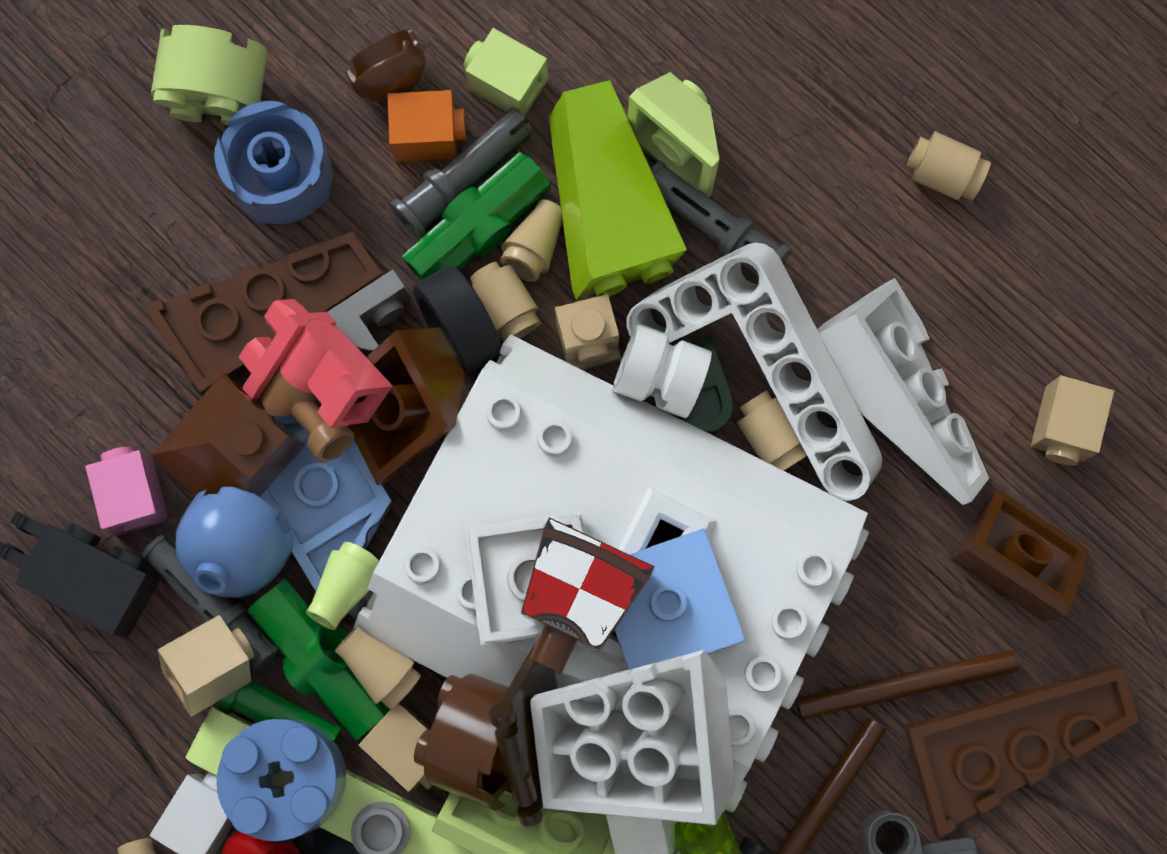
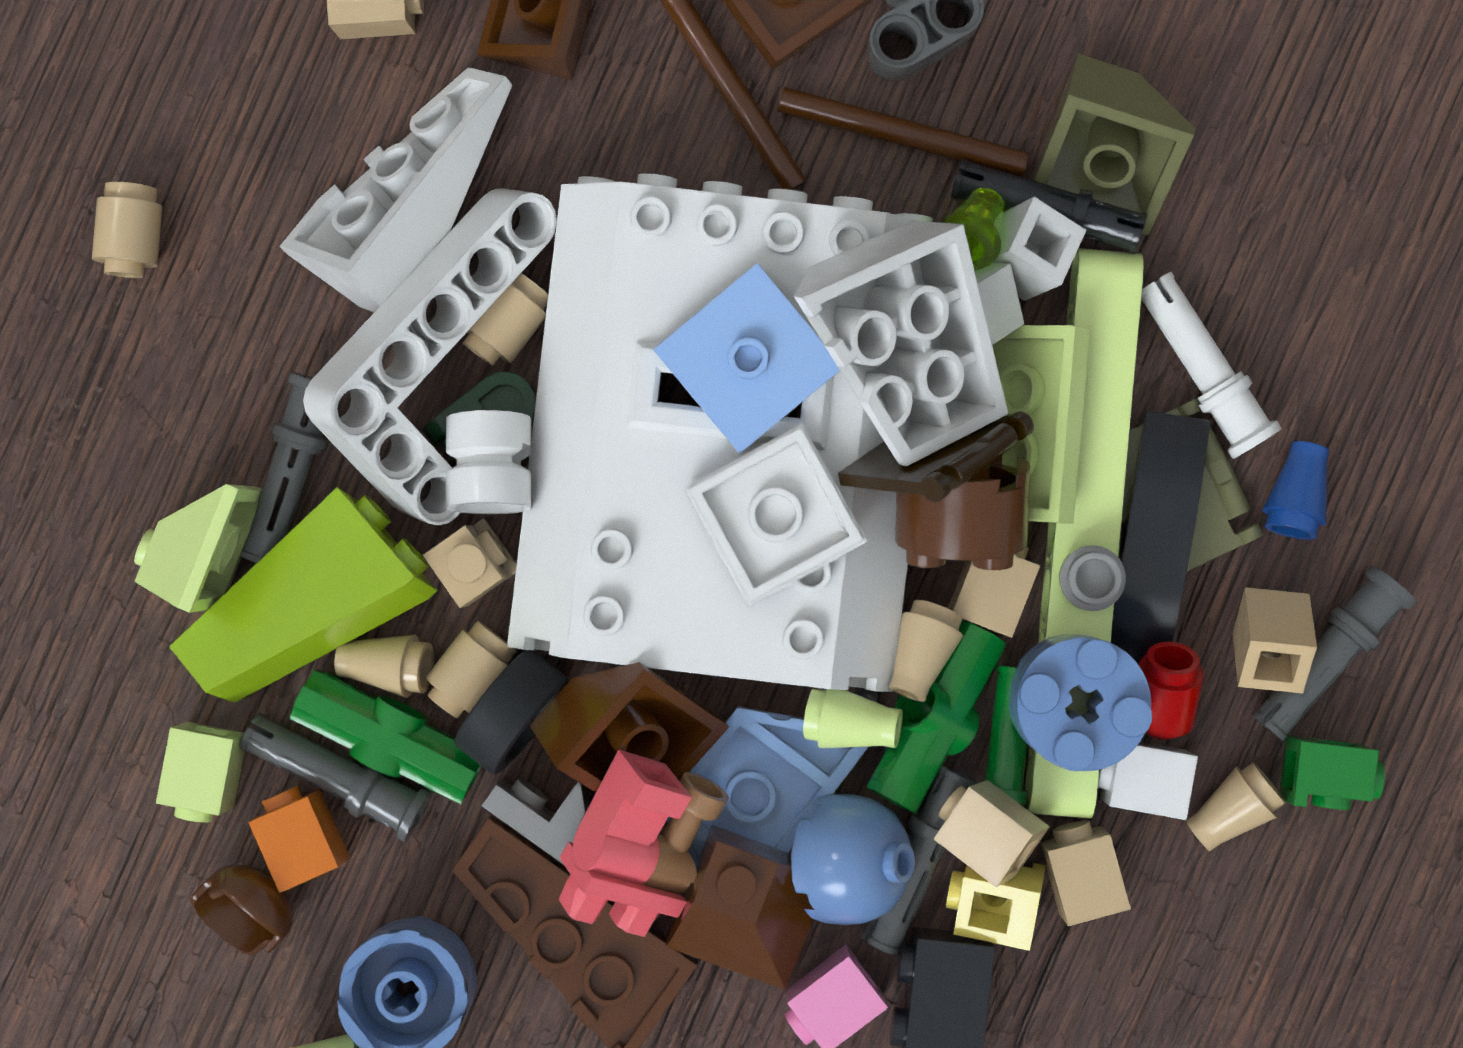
camera: 105 degrees left, 10 degrees up
torso [521,517,655,674] -> none
none -> light yellow brick [946,863,1046,951]
none -> tan brick [1040,820,1131,926]

